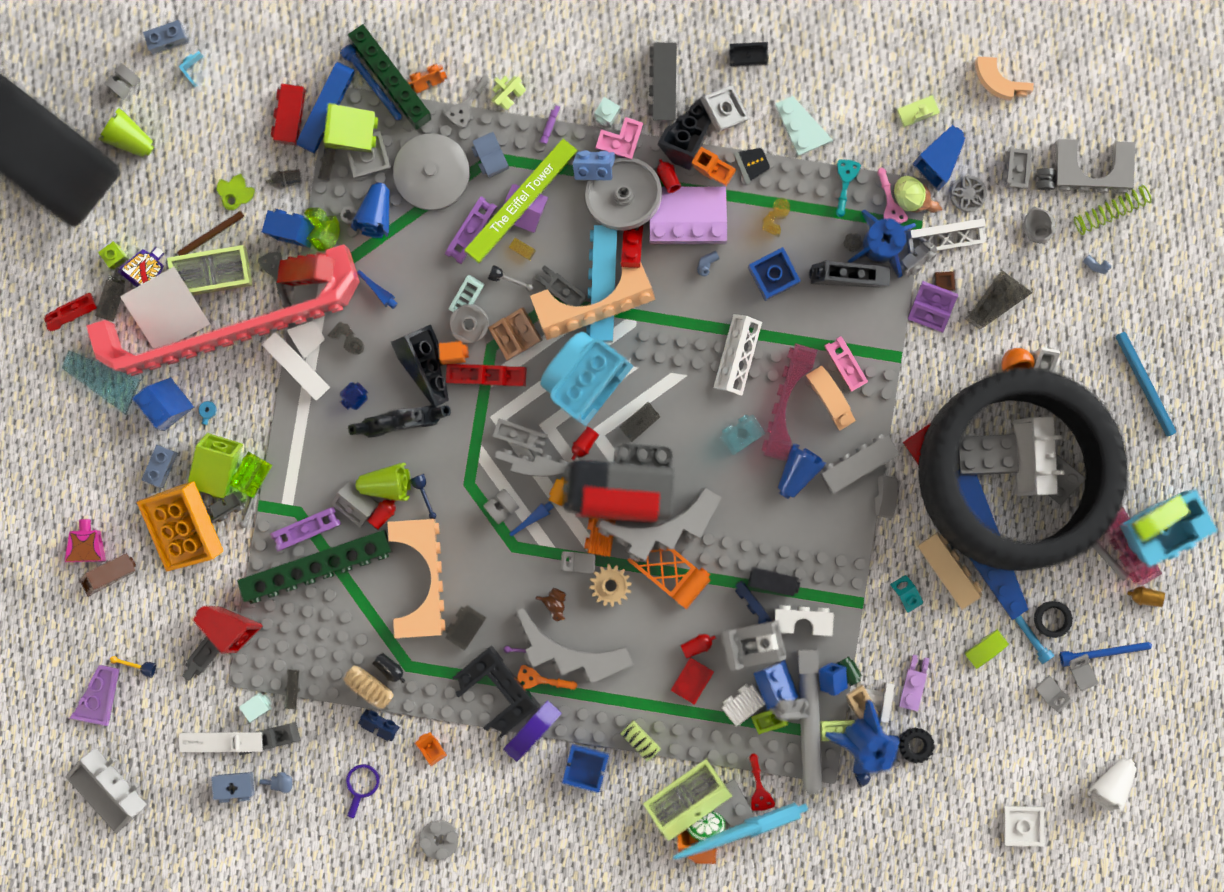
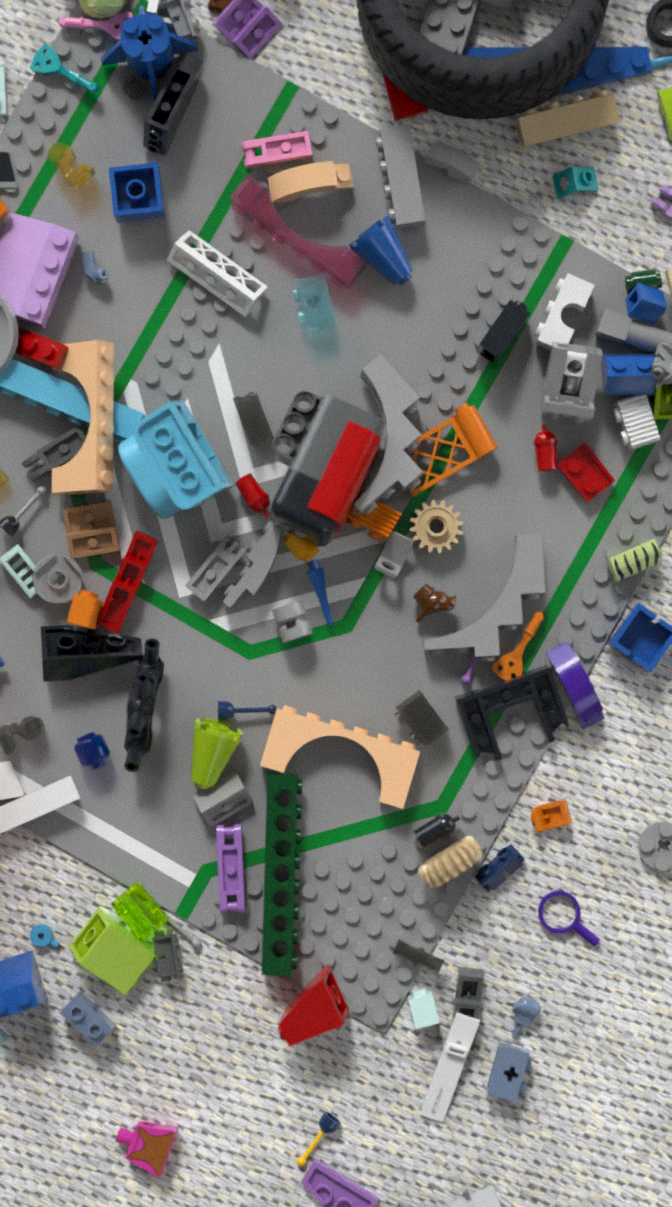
camera: 70 degrees left, 0 degrees up
reddish brown slope [79,553,136,597] -> none
light orange slope [137,481,223,572] -> none
dark grey hinge [182,636,220,681] -> none
red piece [367,499,396,530] -> none
dark blue hinge [735,580,773,624] -> none

